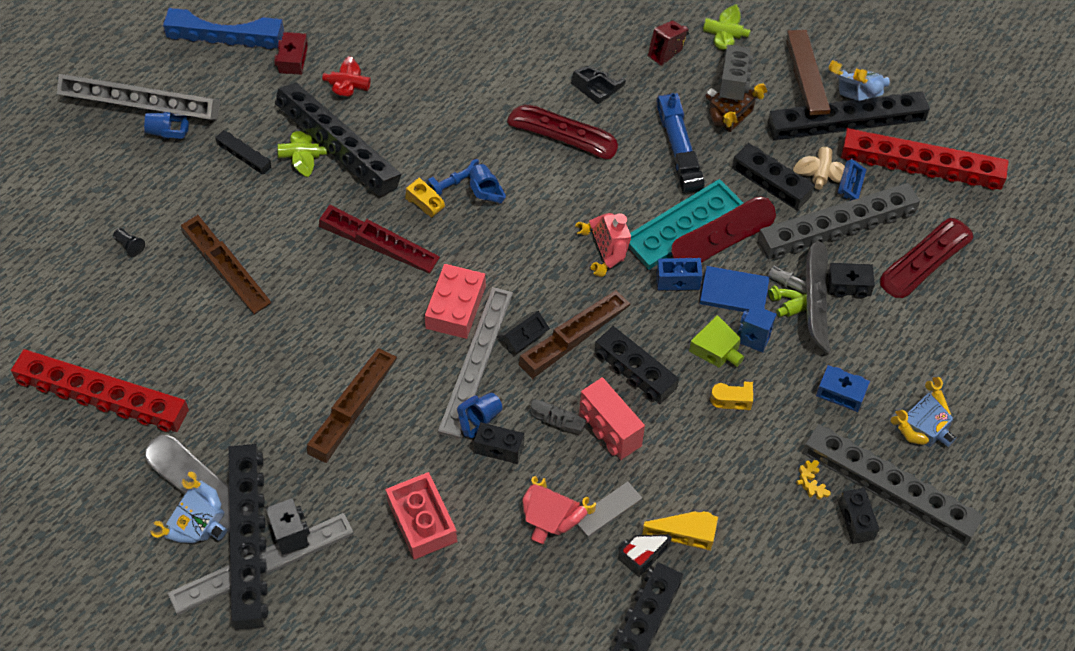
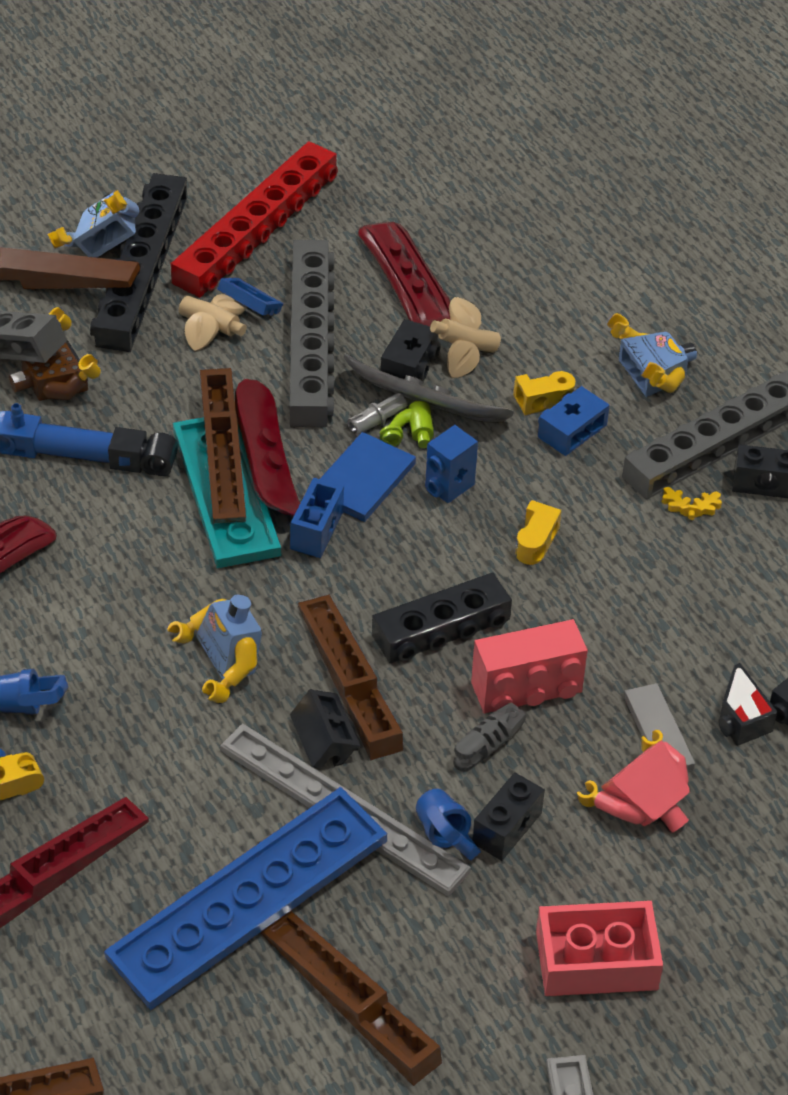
camera: 70 degrees left, 10 degrees down
coral brick [425,264,486,339] -> none
coral torso [575,213,631,277] -> none
yellow slope [642,512,718,551] -> none
lime torso [689,315,745,368] -> none
black brick [732,142,814,211] -> none
none -> blue plate [104,787,387,1010]
none -> torso [167,595,262,703]
none -> reddish brown slope [200,368,246,524]
none -> tan plant [430,297,501,378]
none -> yellow leg [513,371,576,415]

